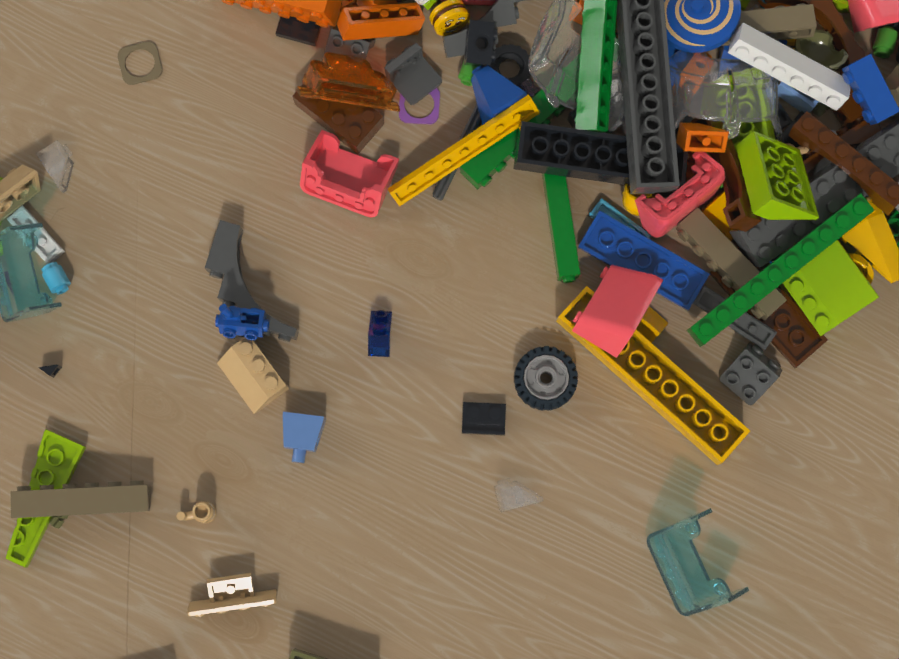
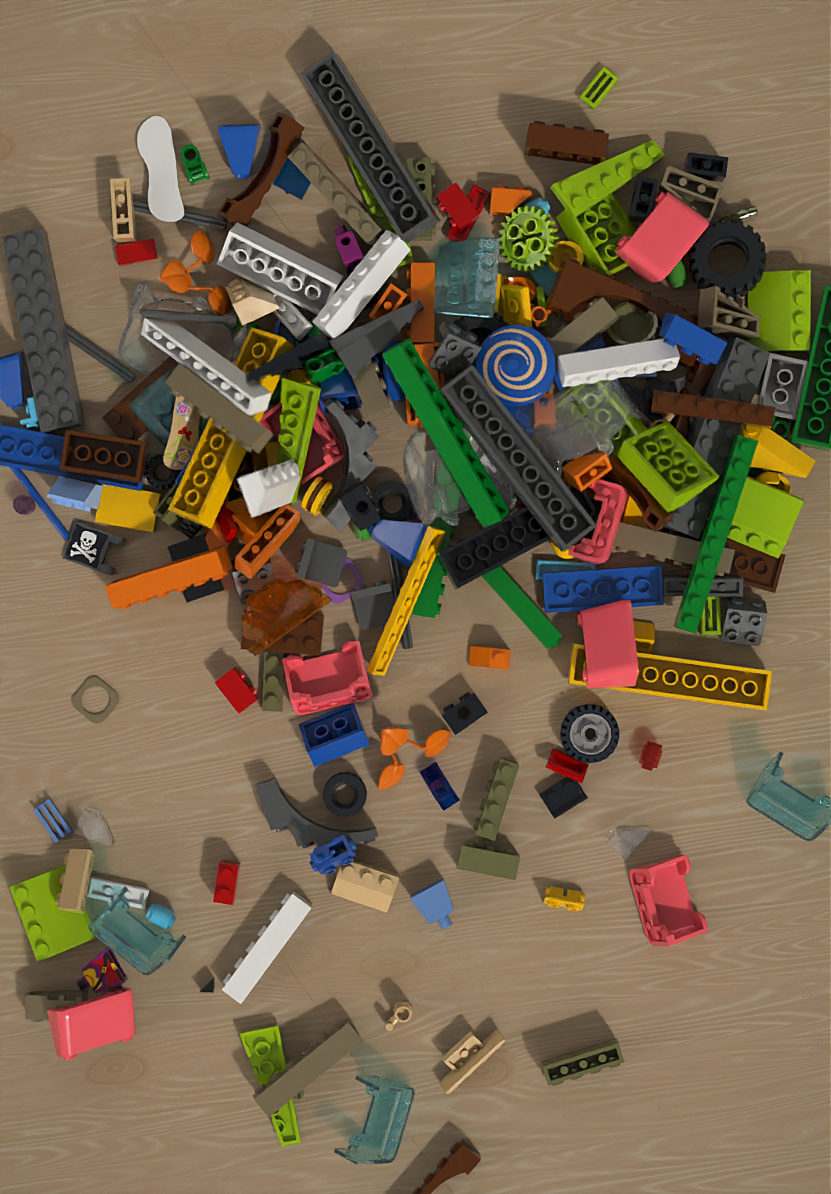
camera: 30 degrees left, 10 degrees up
none -> medium blue tile [33,798,73,842]
none -> red brick [213,860,241,905]
none -> red brick [215,668,259,714]
none -> white brick [222,891,313,1004]
none -> olive plate [262,652,284,712]
none -> blue slope [299,703,370,767]
none -> black tyre [323,772,367,817]
none -> clear light blue windscreen [334,1076,415,1165]
none -> dark grey bracket [351,580,395,630]
none -> orange plant [378,727,451,790]
none -> black brick [442,692,488,735]
none -> olive brick [457,841,520,880]
none -> orange slope [469,645,511,670]
none -> olive brick [473,757,519,841]
none -> yellow hinge [543,886,585,912]
none -> red tile [545,749,589,783]
none -> coral windscreen [629,854,708,946]
none -> clear red brick [638,741,663,771]
none -> lime tile [700,597,721,635]

